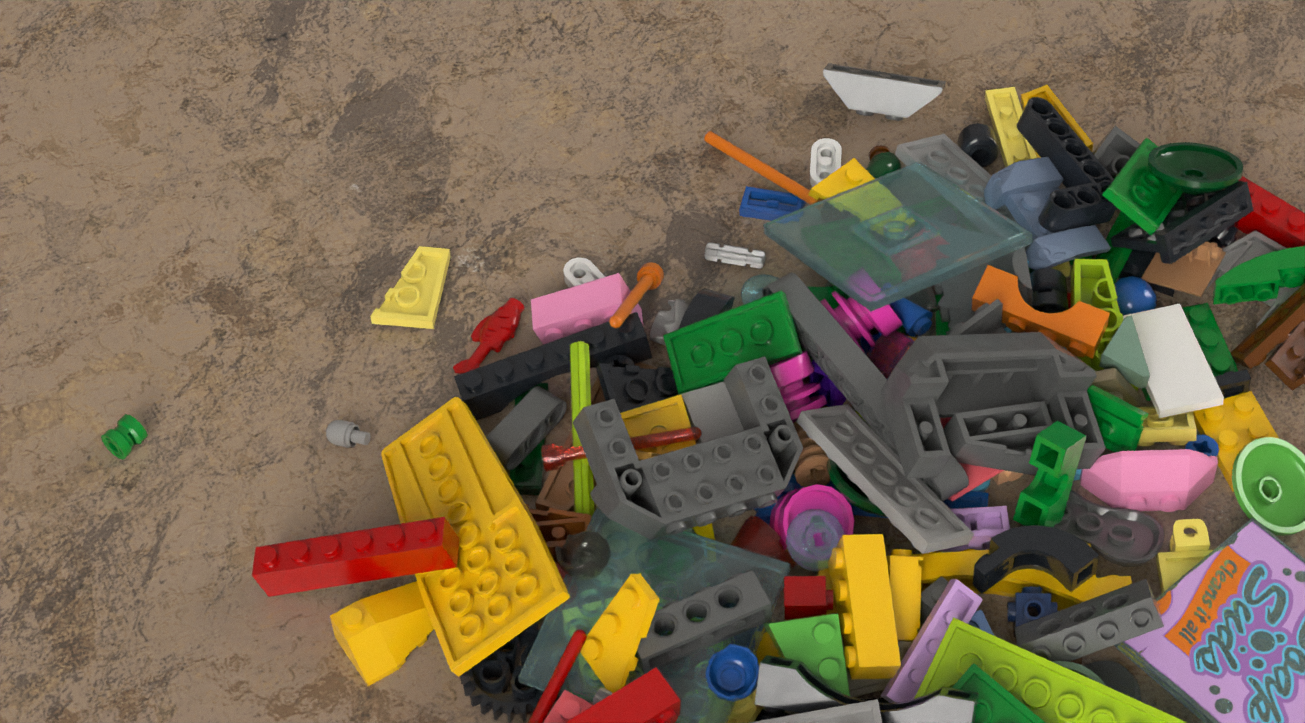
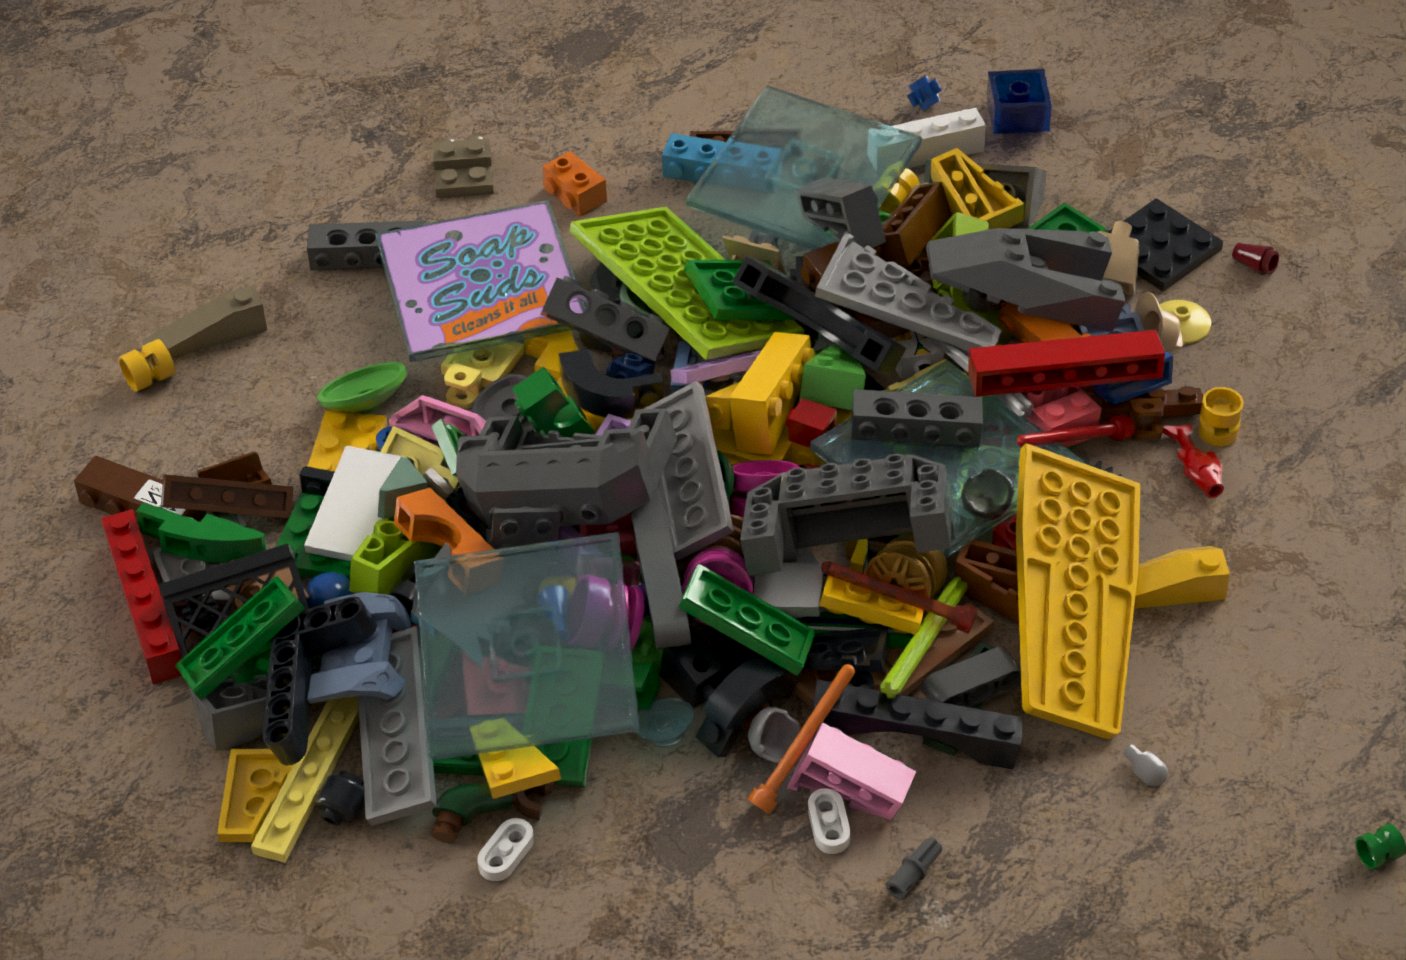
camera: 155 degrees left, 5 degrees down
red brick [252,517,460,597] -> none
light yellow wing [370,246,451,329] -> none
red animal [453,298,525,374] -> none
yellow wing [580,573,660,693] -> none
orange piece [704,131,823,208] -> none
light grey axle [704,242,766,269] -> none
blue hair [705,644,759,702] -> none
blue tile [739,186,806,225] -> none
clear light blue piece [786,509,845,571] -> none
wedge [823,63,946,121] -> none
dark green dish [1148,142,1243,195] -> none
none -> dark grey axle [885,837,942,900]

